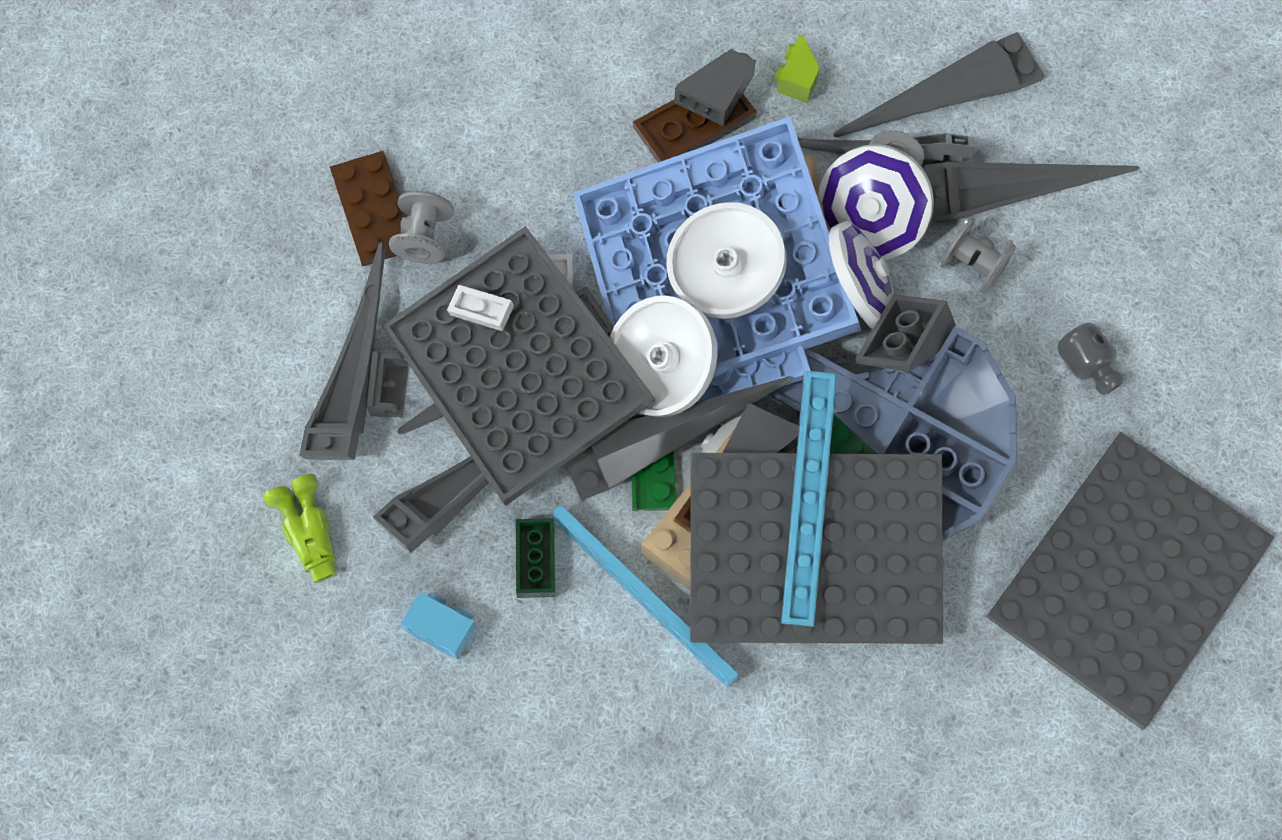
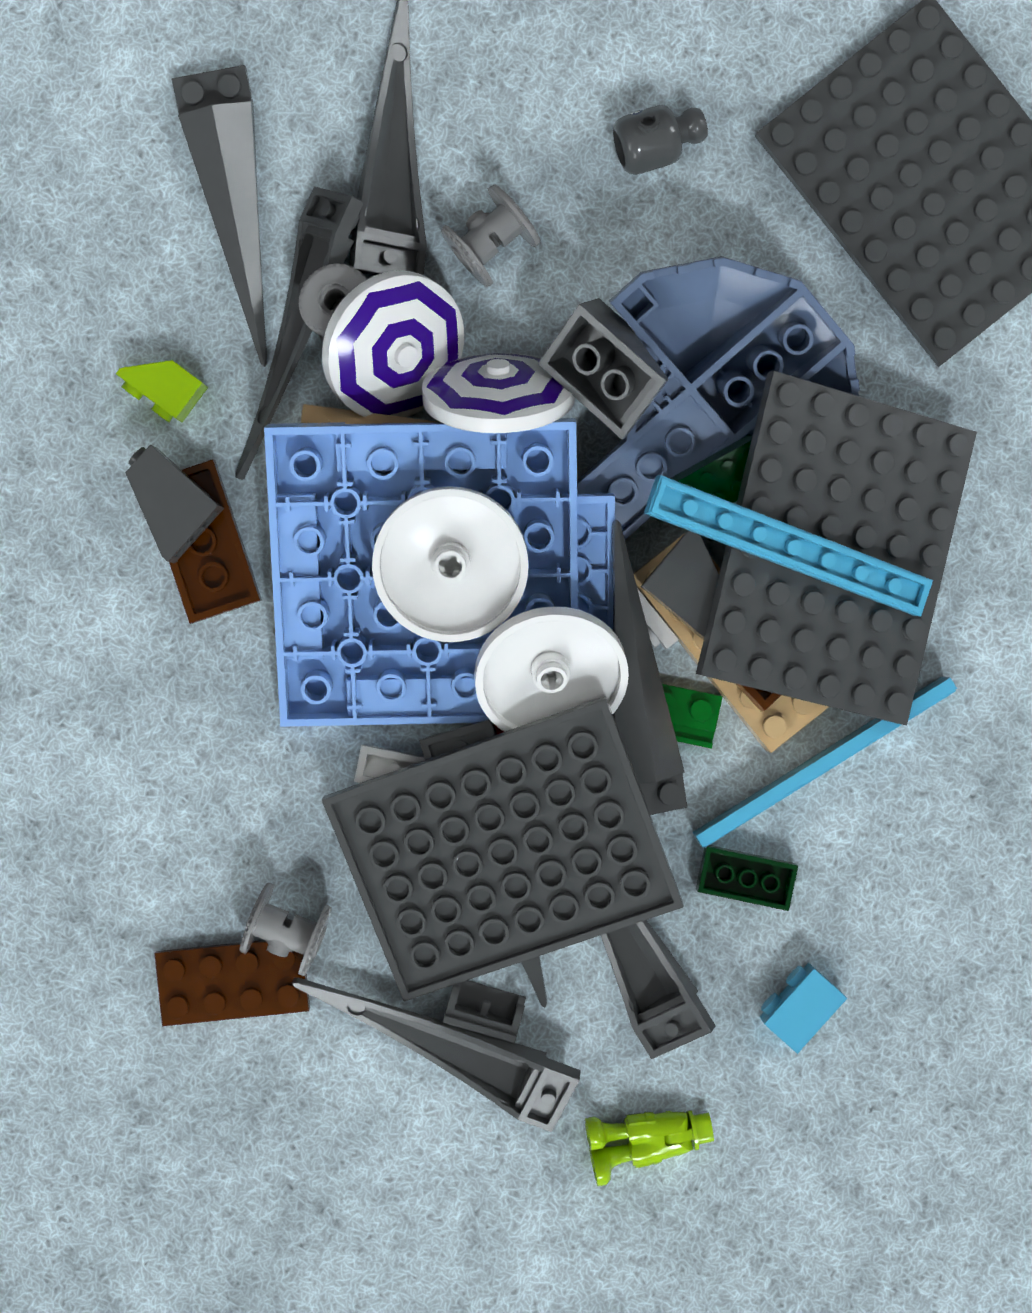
camera: 75 degrees left, 20 degrees up
white plate [447,285,514,331] -> none

